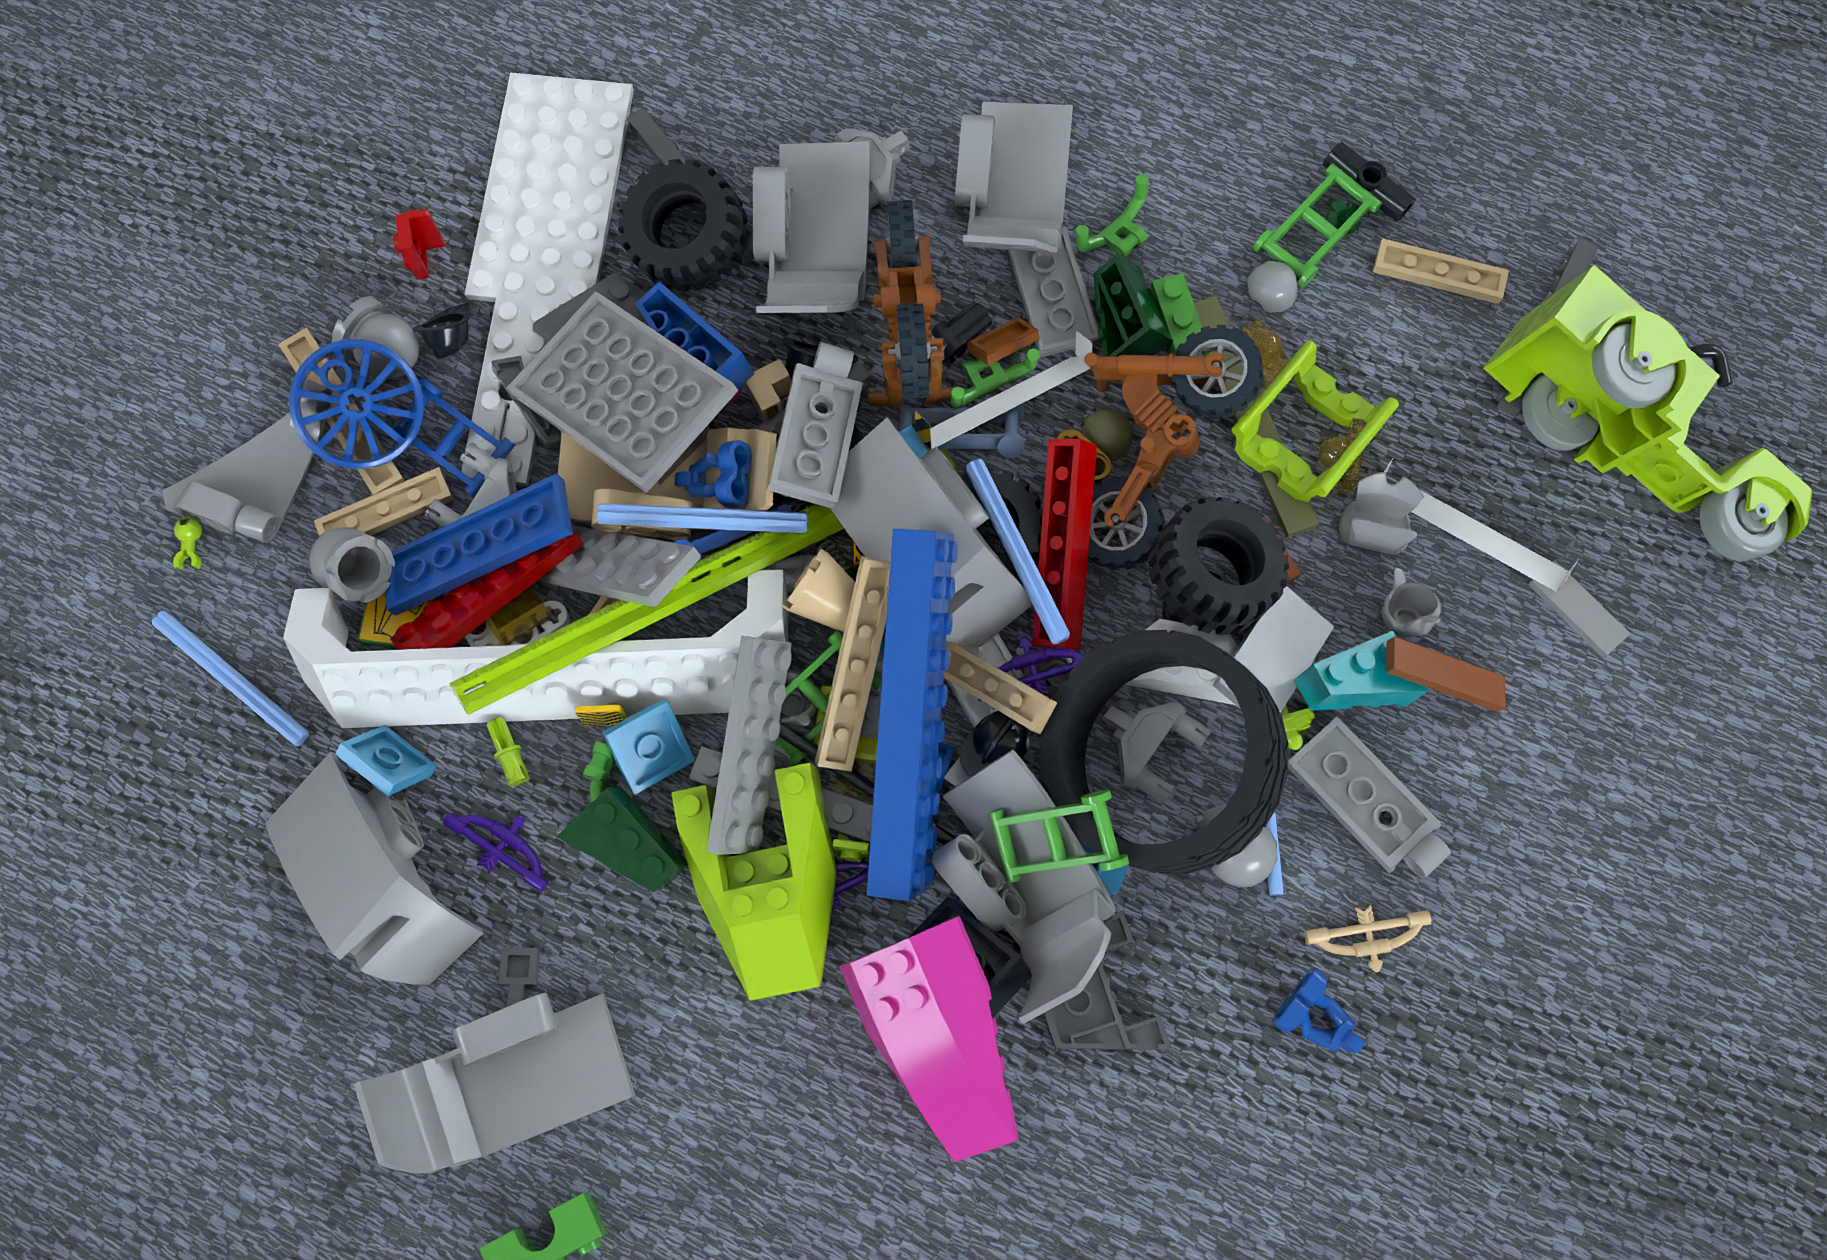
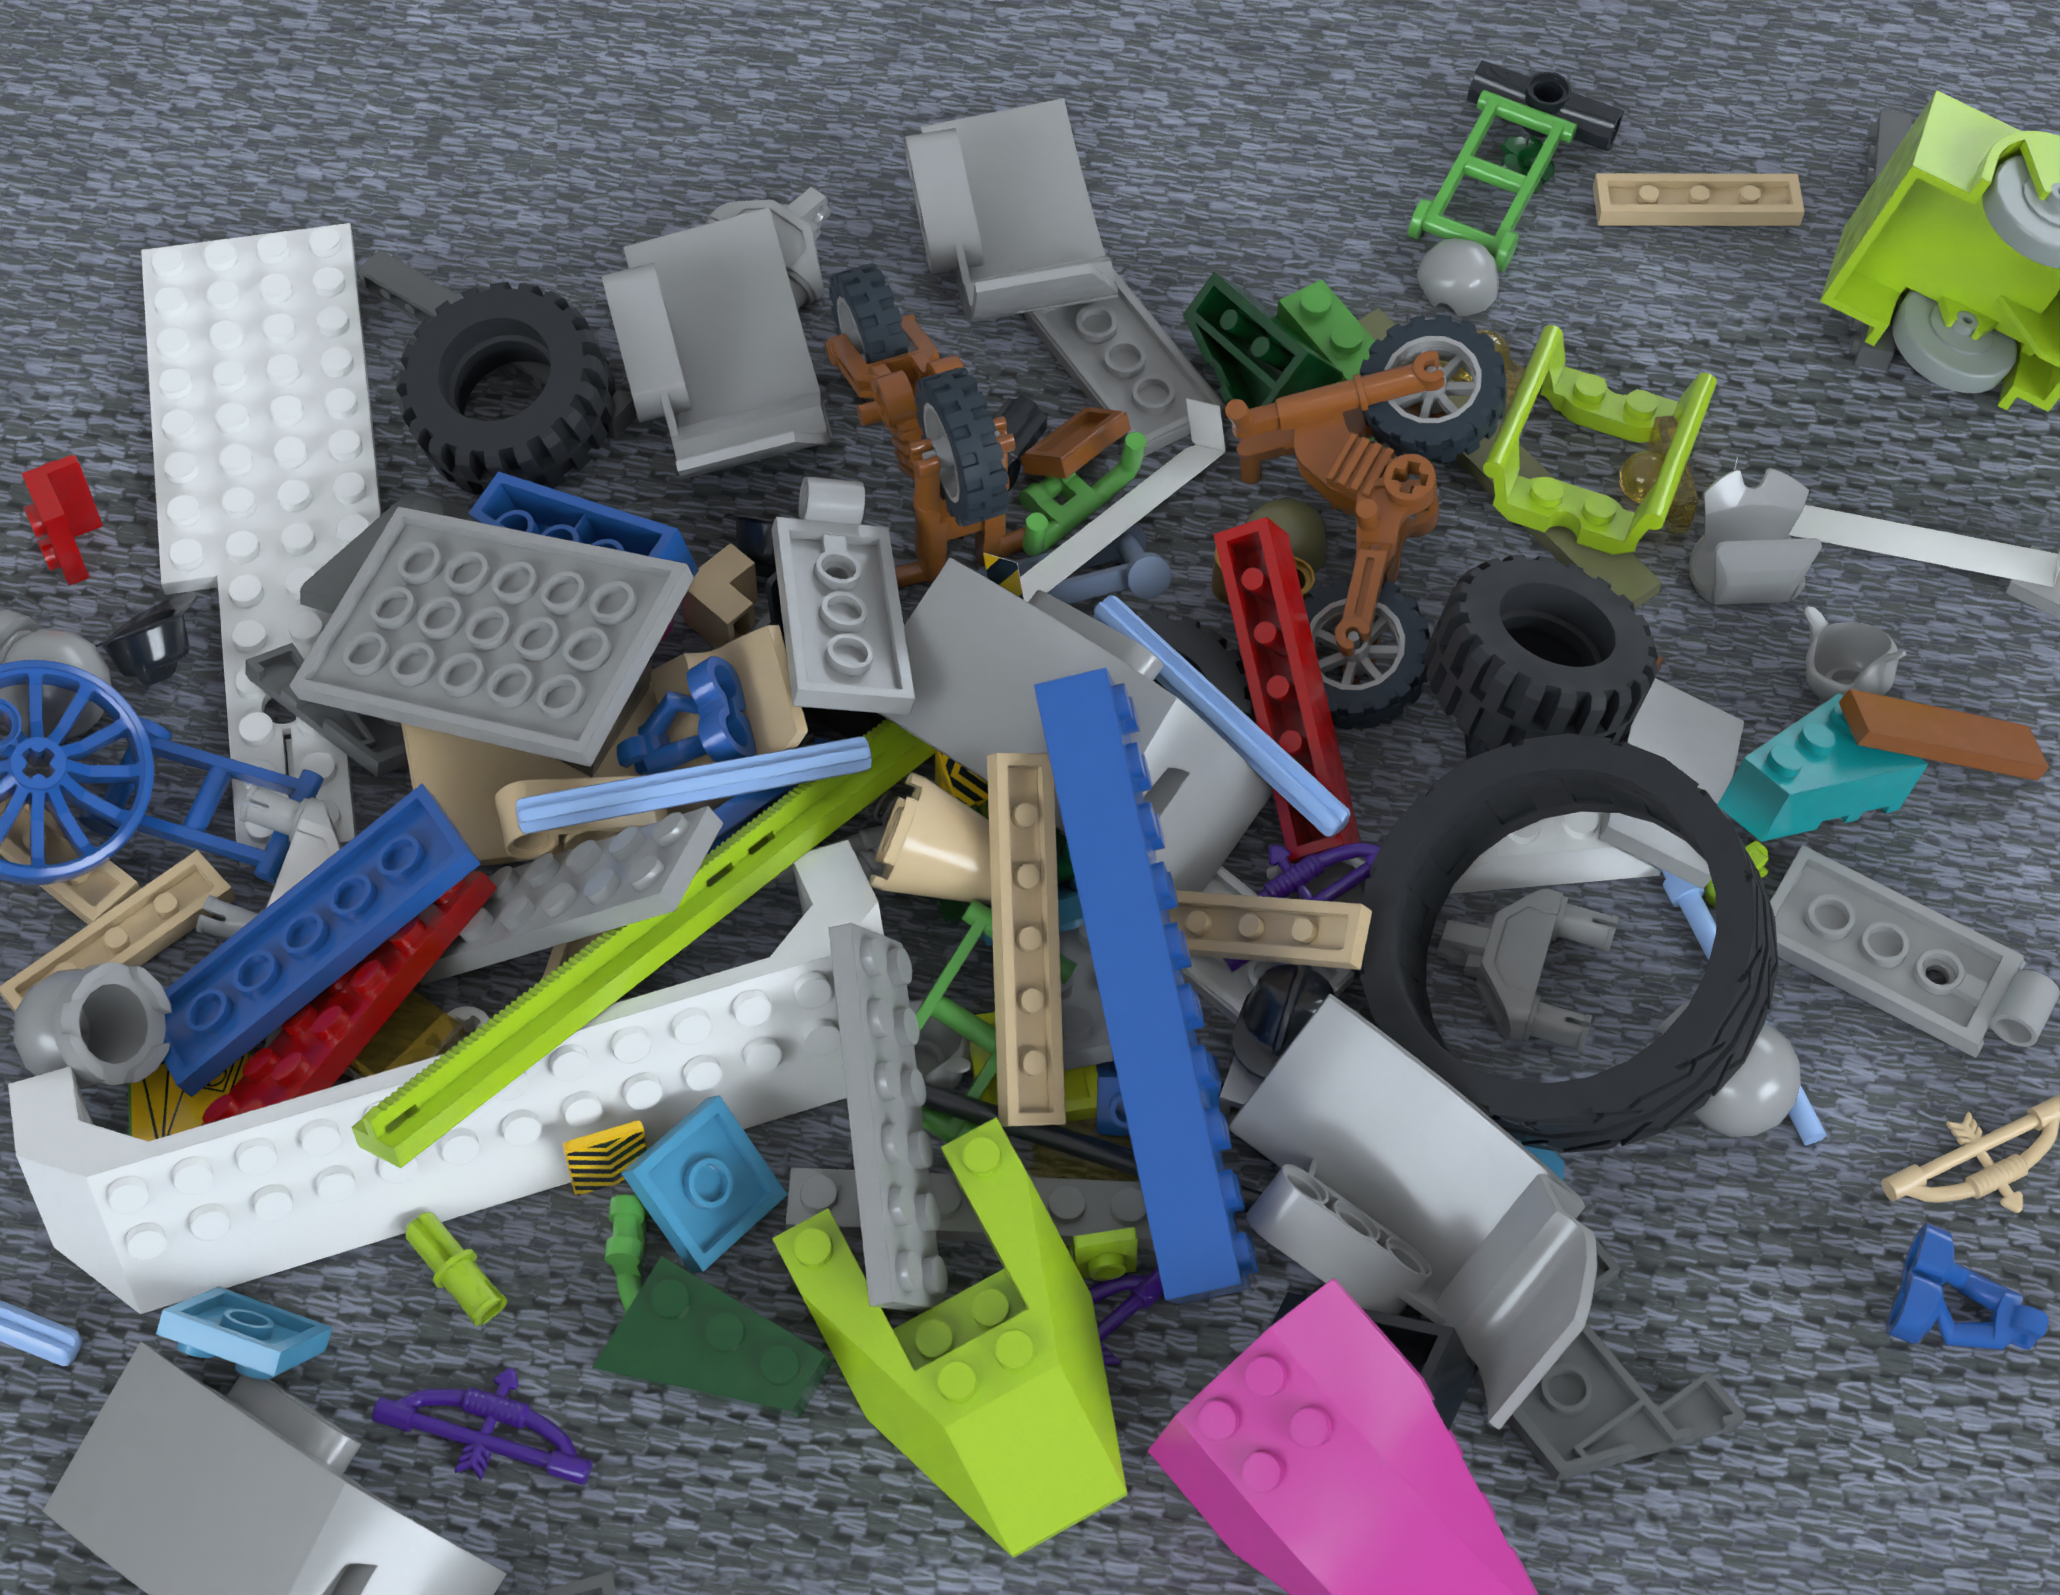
camera: 20 degrees left, 15 degrees down
bright green piece [989,789,1130,883] -> none
bright green piece [1076,174,1149,258] -> none

